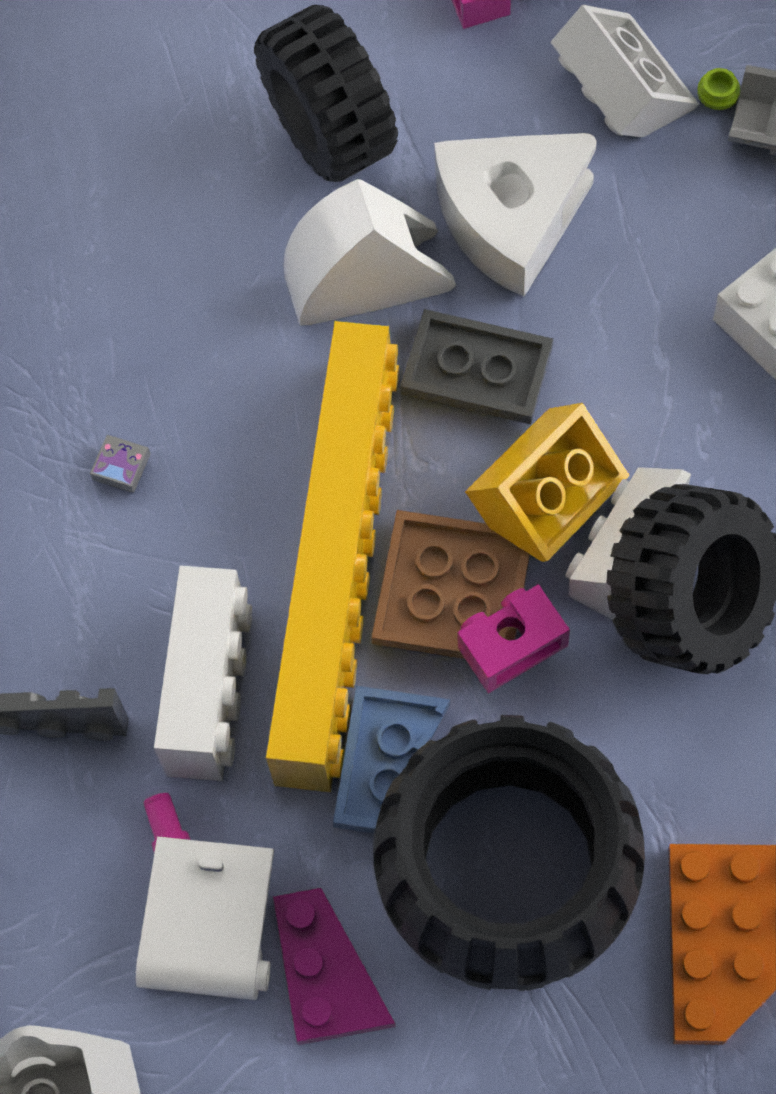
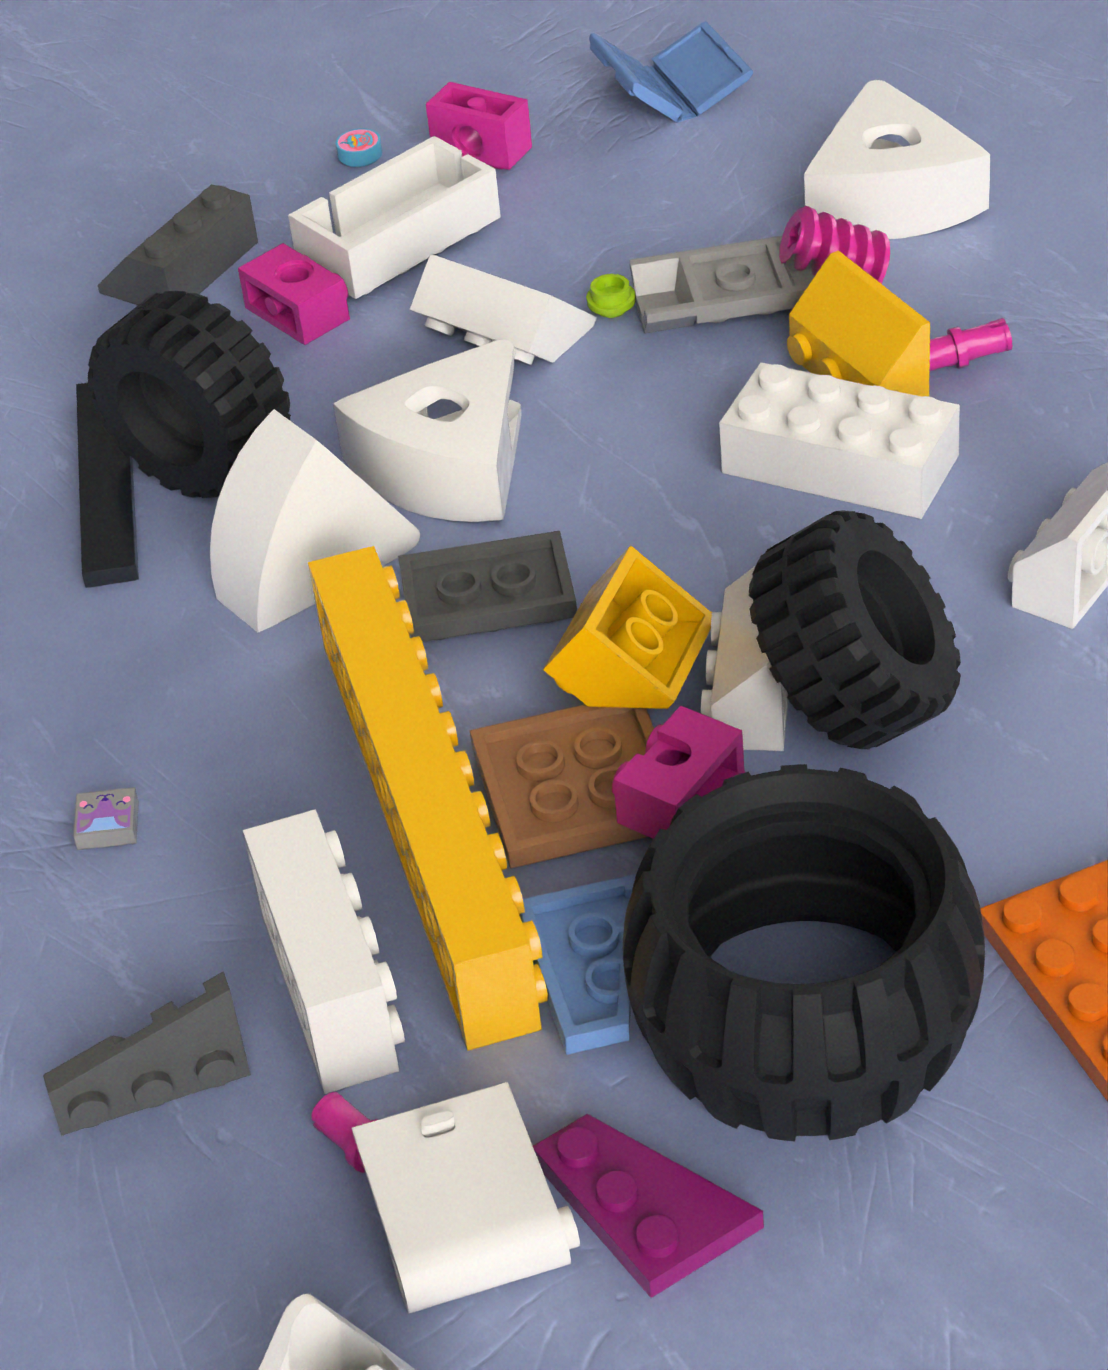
camera: 25 degrees left, 25 degrees down
none -> black tile [76,383,139,588]

